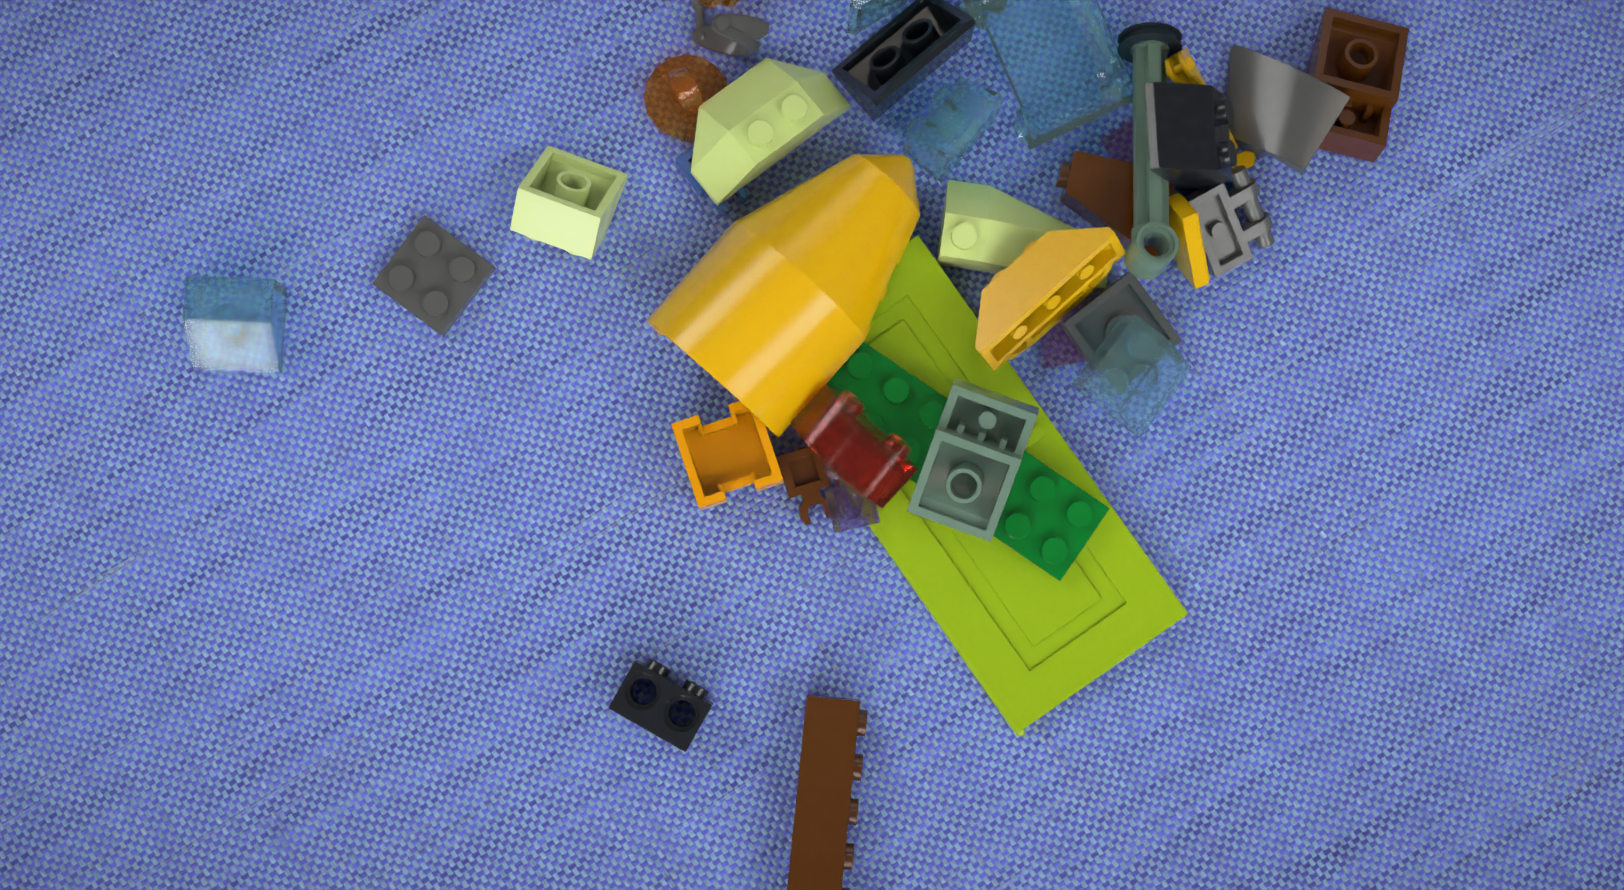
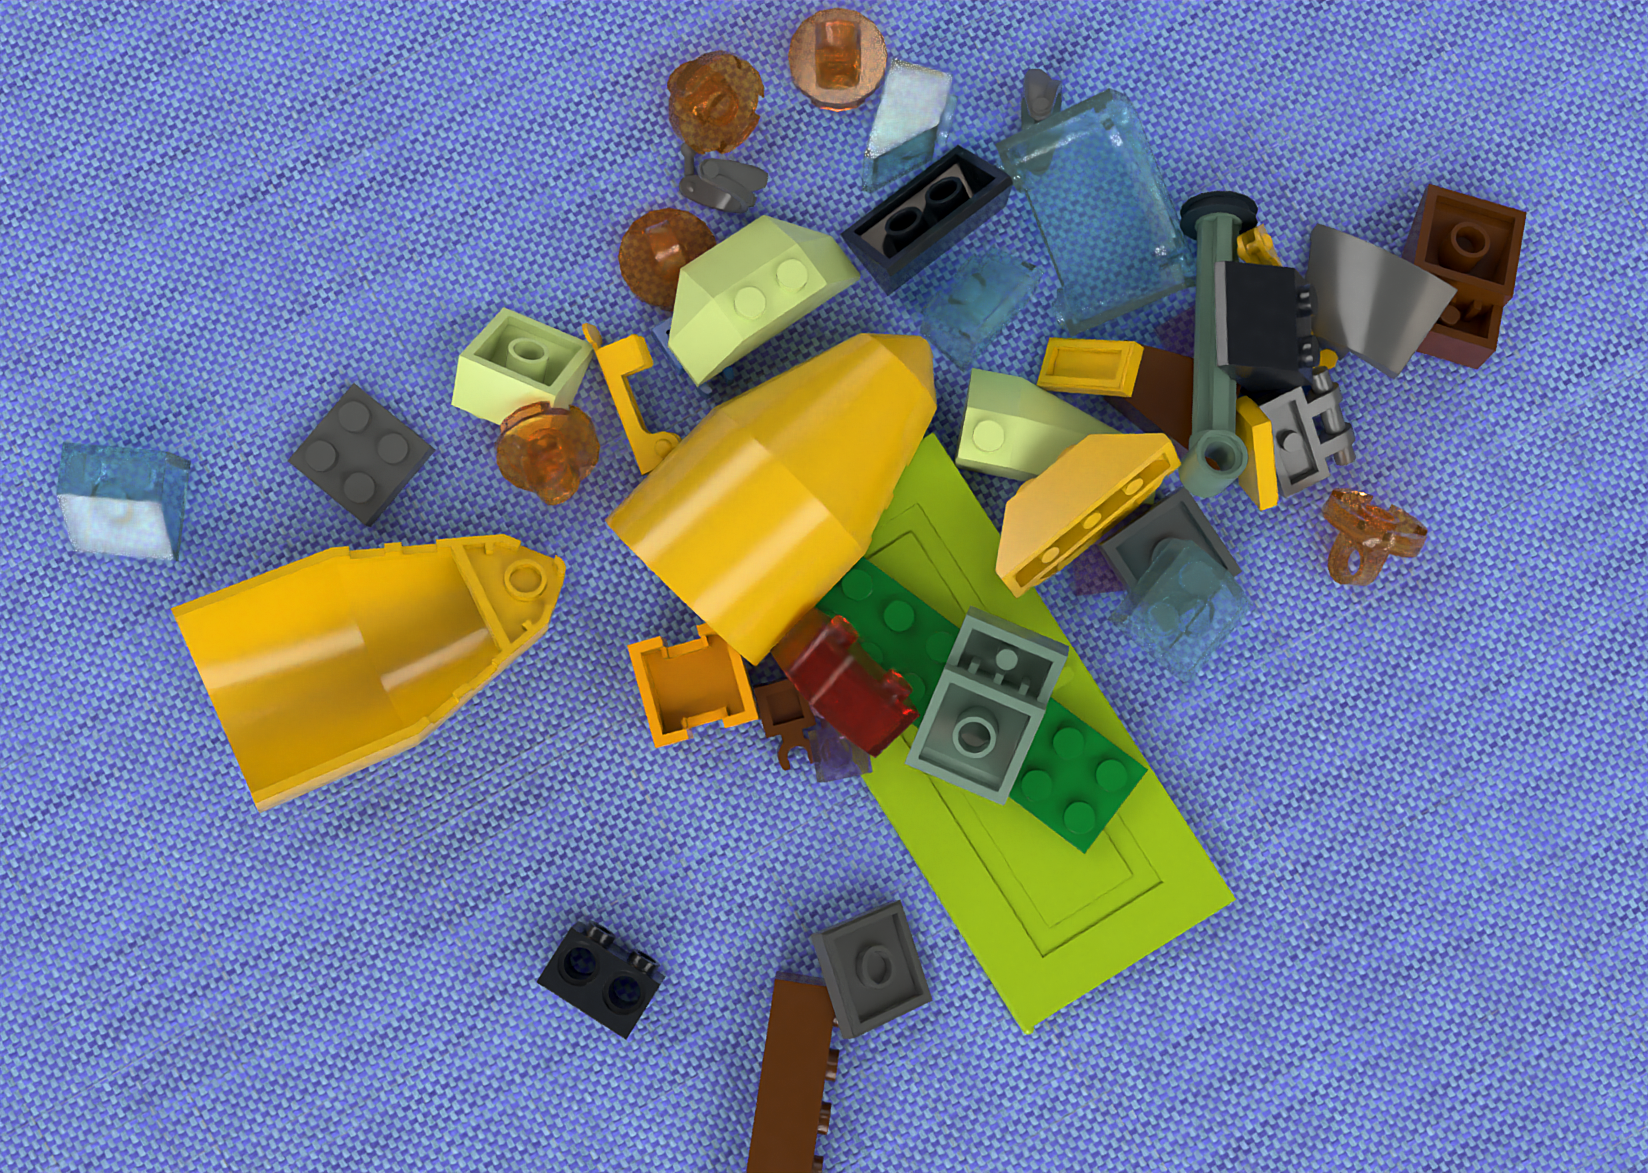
camera: 10 degrees right, 0 degrees up
none -> yellow windscreen [171,534,566,813]
none -> clear orange tile [494,401,600,505]
none -> yellow piece [582,323,682,475]
none -> dark grey plate [811,900,933,1039]
none -> yellow tile [1037,337,1144,397]
none -> clear orange tile [1321,488,1428,586]

